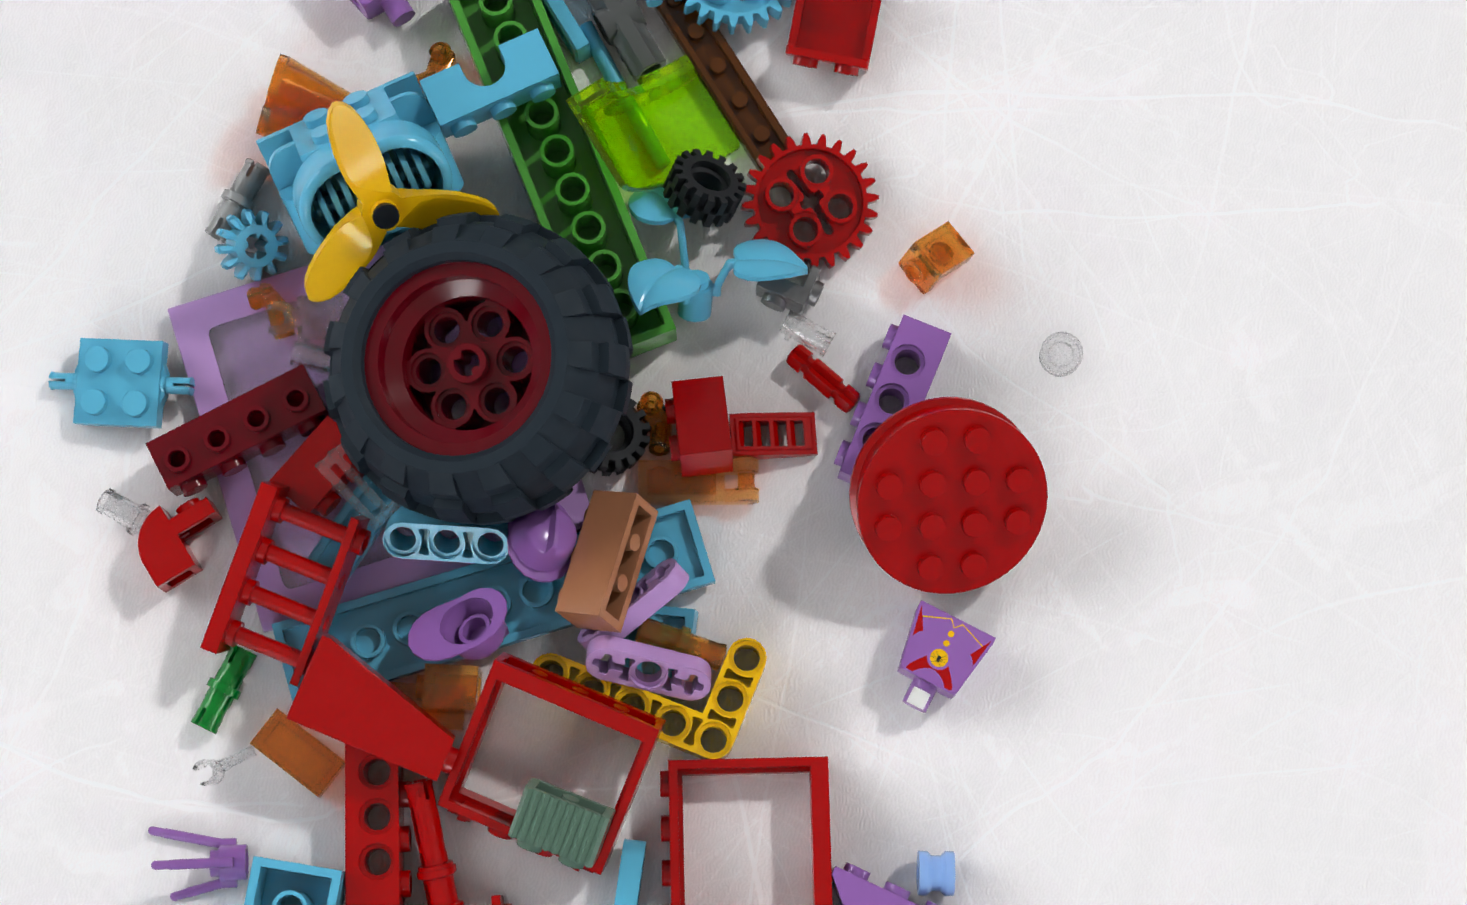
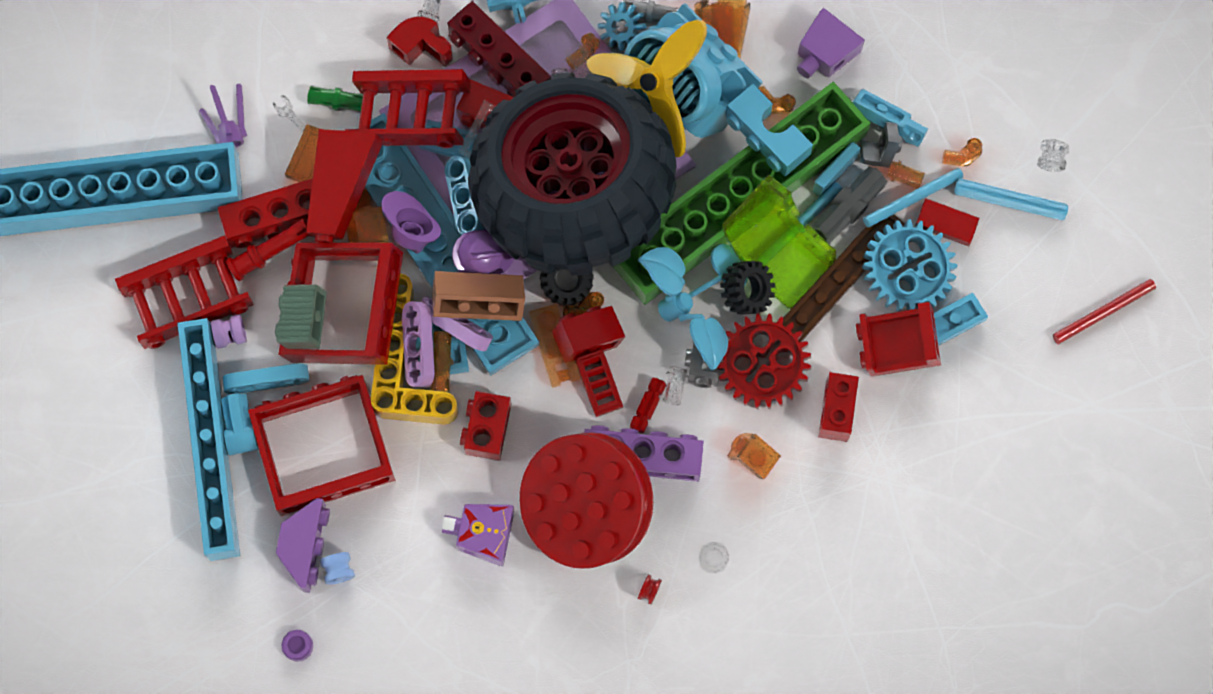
camera: 75 degrees right, 5 degrees down
none -> red brick [460,391,512,461]
none -> red bush [637,574,662,605]
none -> red brick [818,372,859,442]

